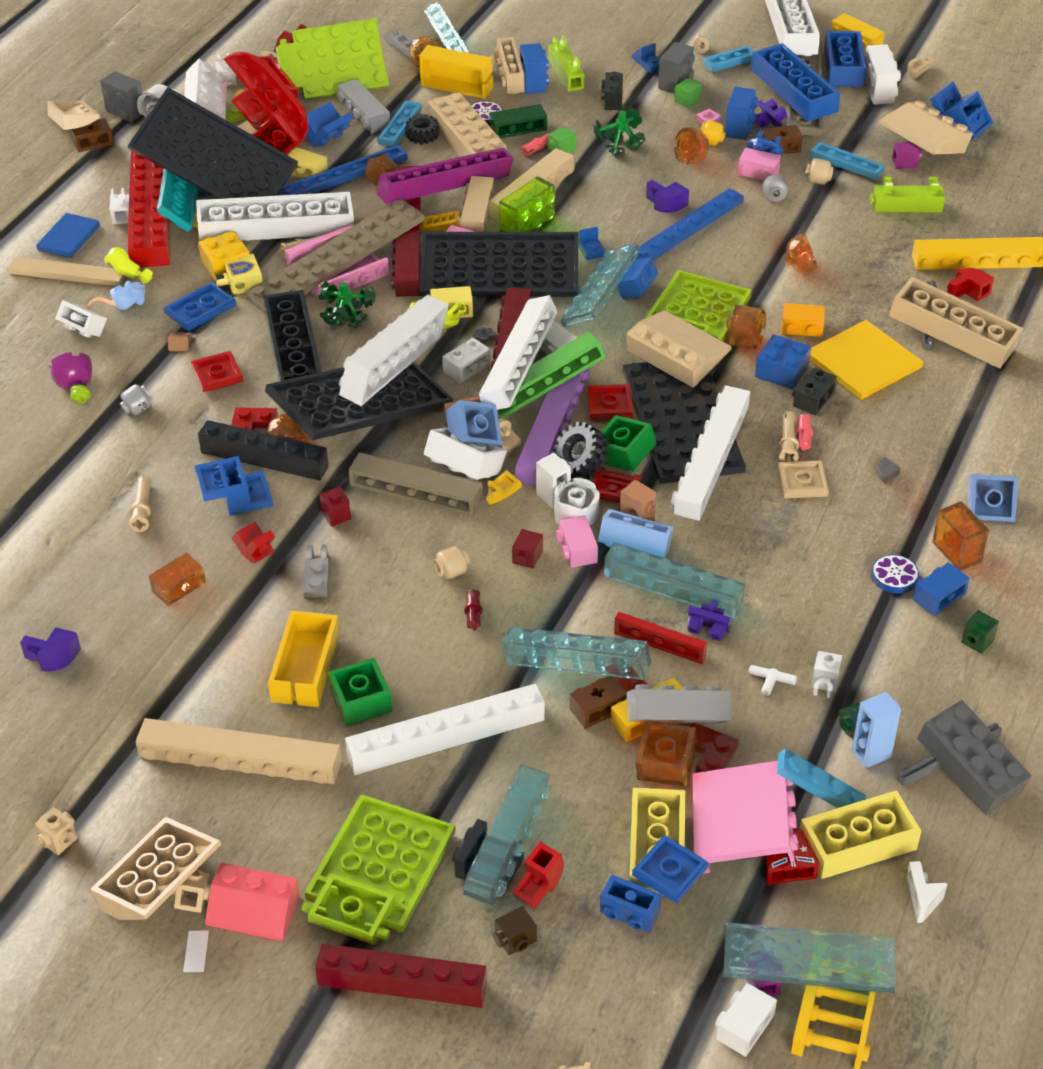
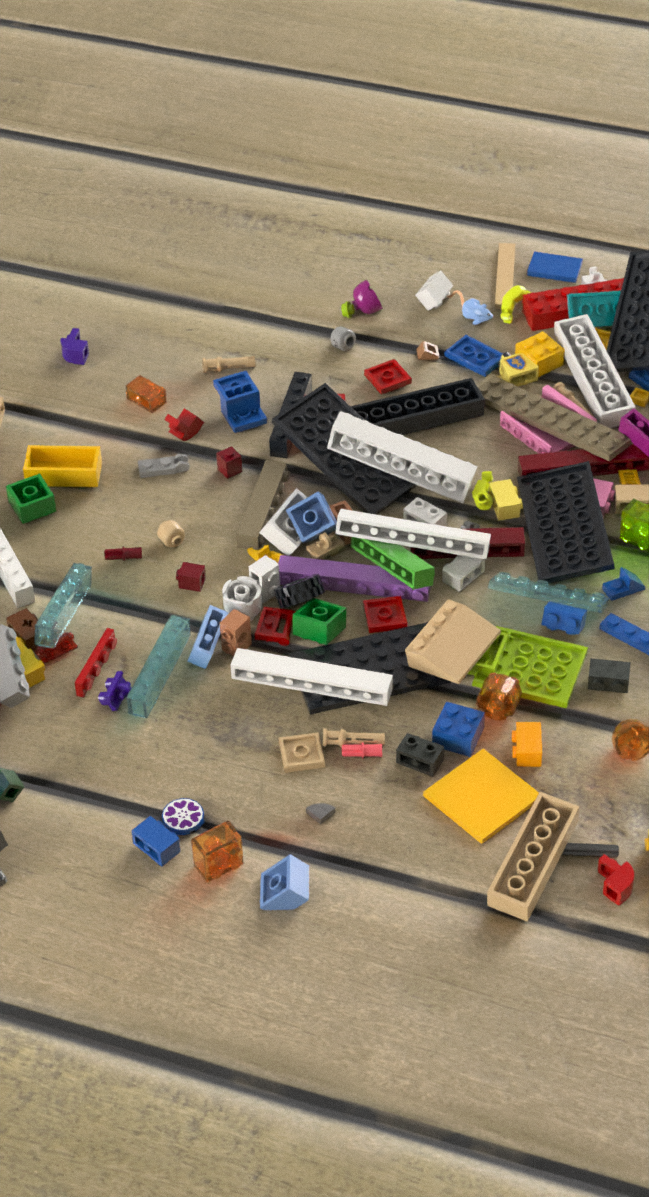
camera: 85 degrees right, 0 degrees up
dark green plant [318,281,376,328] -> none
bright pink brick [556,515,598,568] -> none
white piece [748,665,797,696] -> none
white brick [811,651,842,698] -> none
dark green brick [961,610,999,654] -> none
none -> pearl dark grey brick [588,658,631,693]

